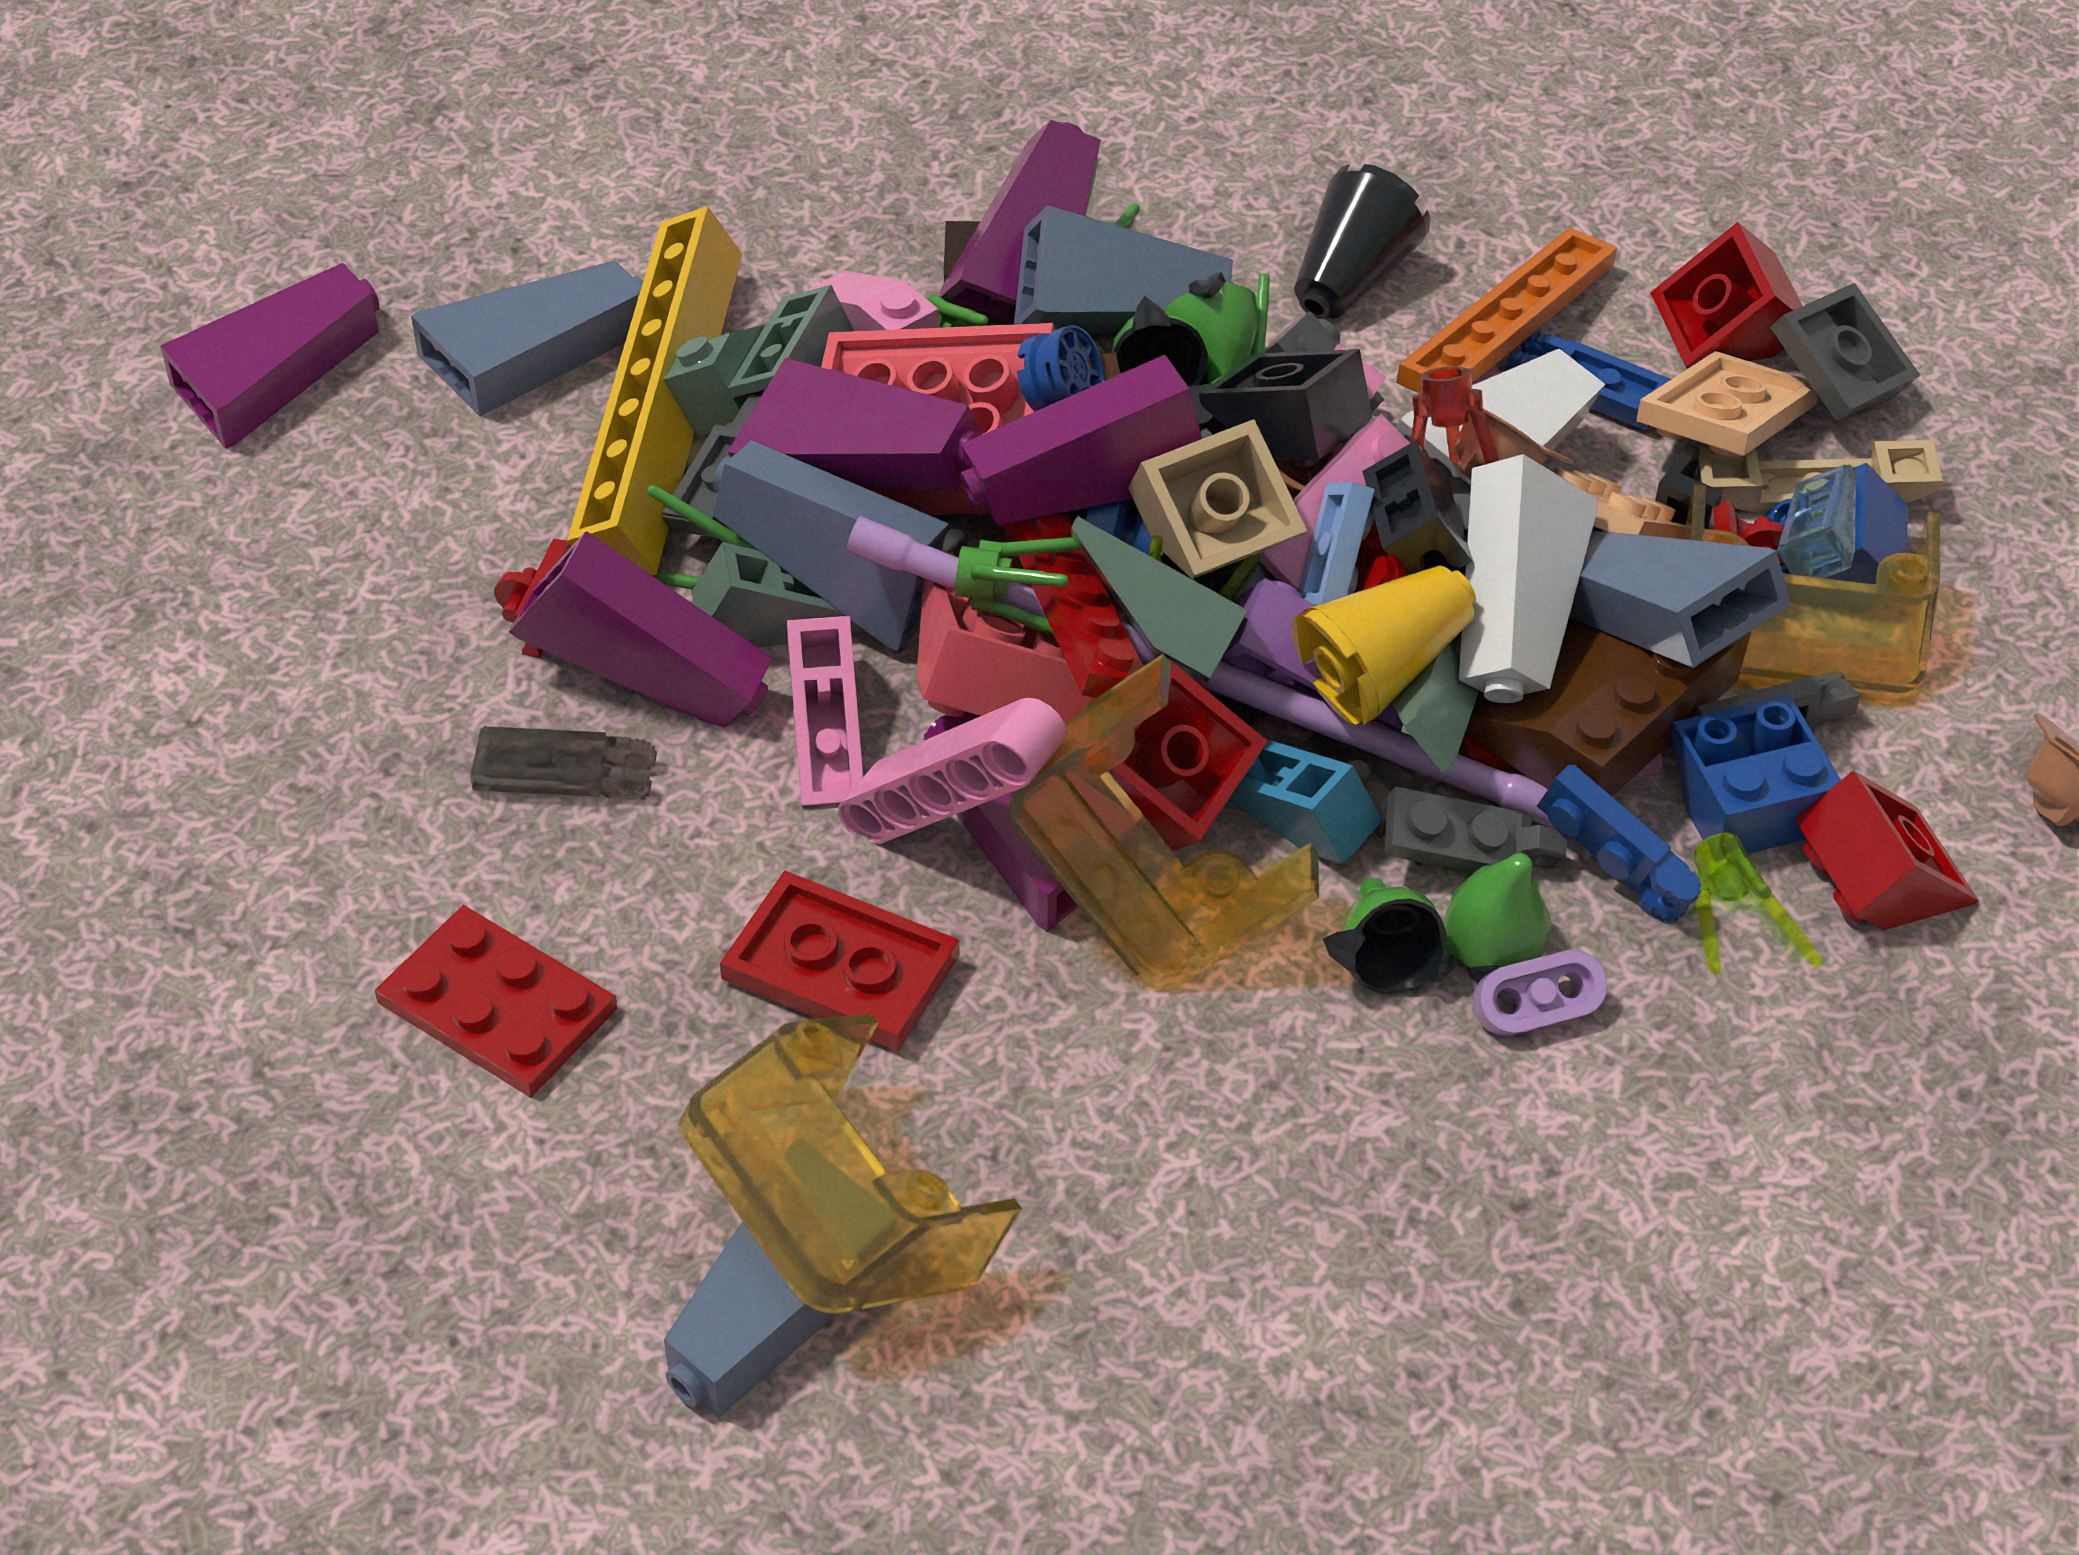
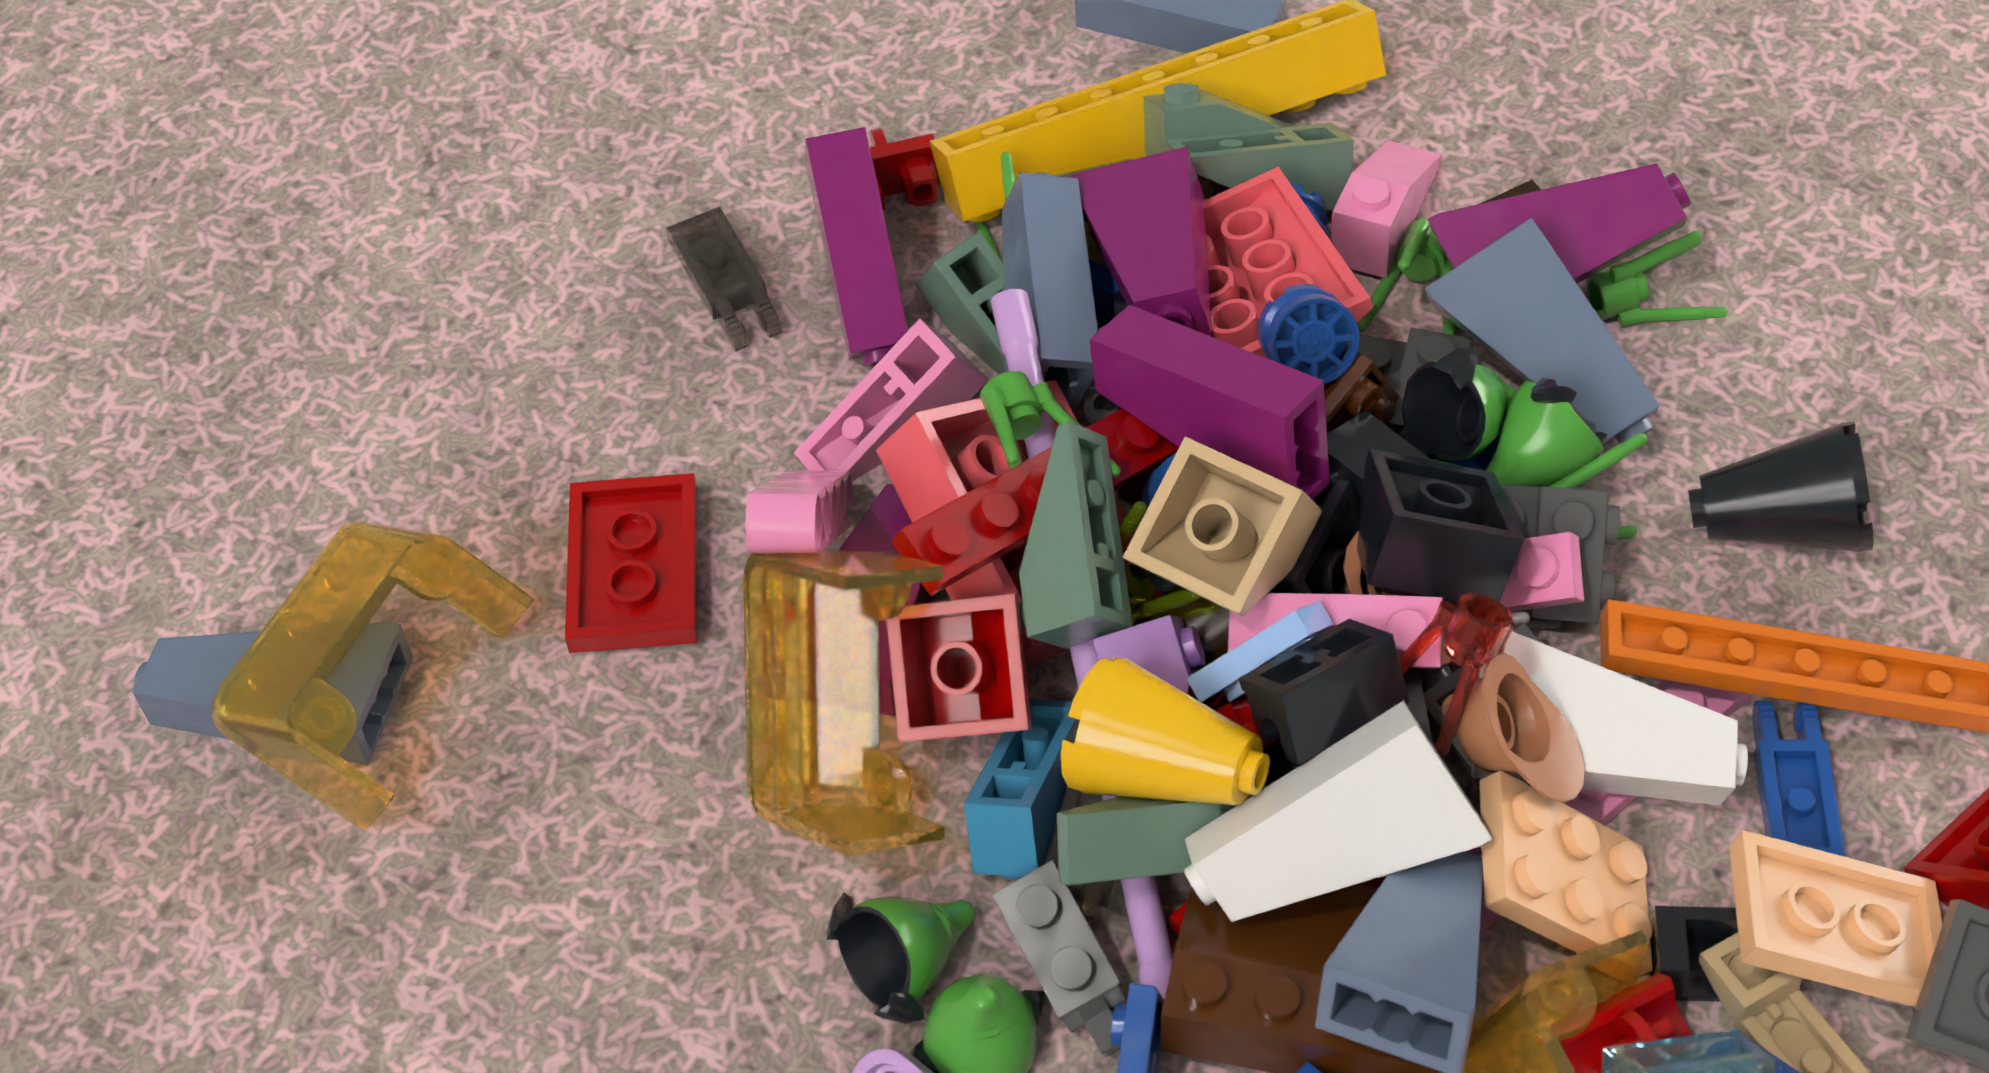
camera: 65 degrees right, 5 degrees up
red plate [375,904,618,1098] -> none

